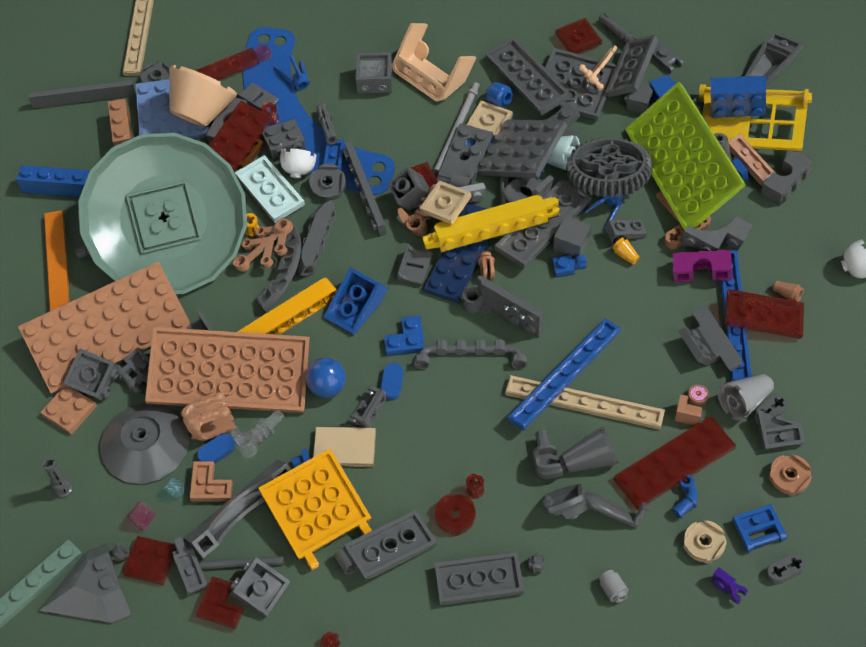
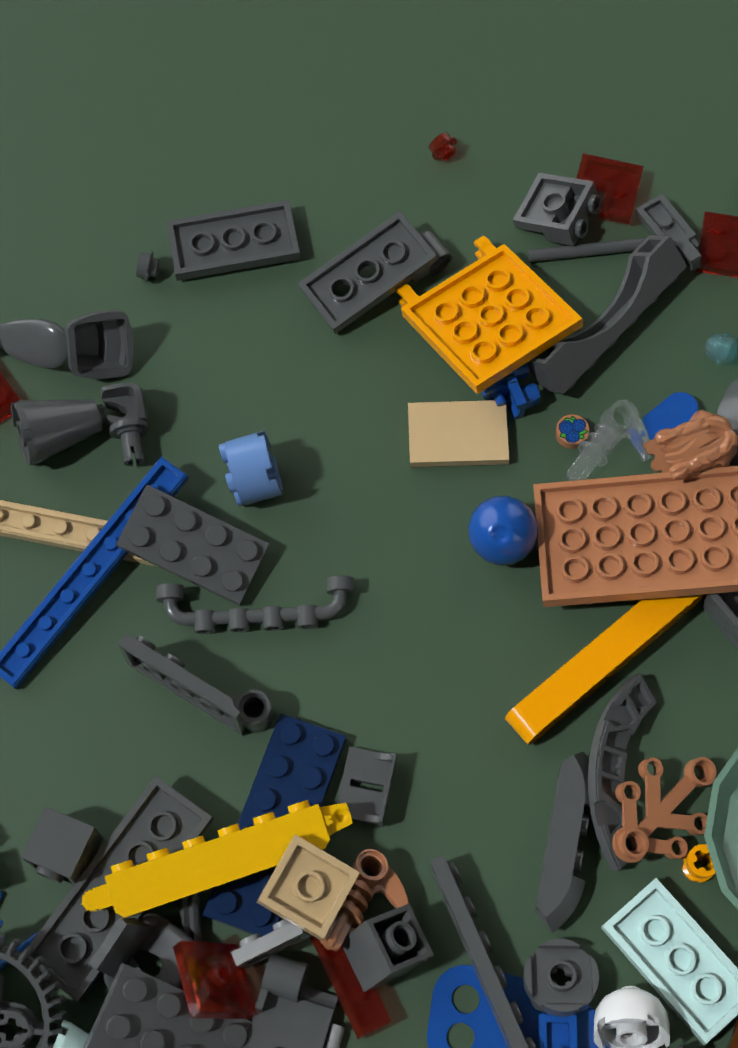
camera: 175 degrees right, 10 degrees up
nougat plate [190,461,233,502] -> none
blue slope [323,267,389,335] -> none
dark grey hinge [349,385,387,428] -> none
blue tile [381,363,404,400] -> none
blue plate [384,315,425,356] -> none
clear red plate [435,494,476,536] -> none
clear red bush [466,474,484,499] -> none
nougat arm [478,252,495,280] -> none
blue plate [553,255,587,277] -> none
light grey brick [599,570,629,603] -> none
none -> dark grey plate [116,484,269,605]
none -> clear red plate [173,941,257,1019]
none -> medium blue brick [219,430,283,506]
none -> tile [555,414,589,449]

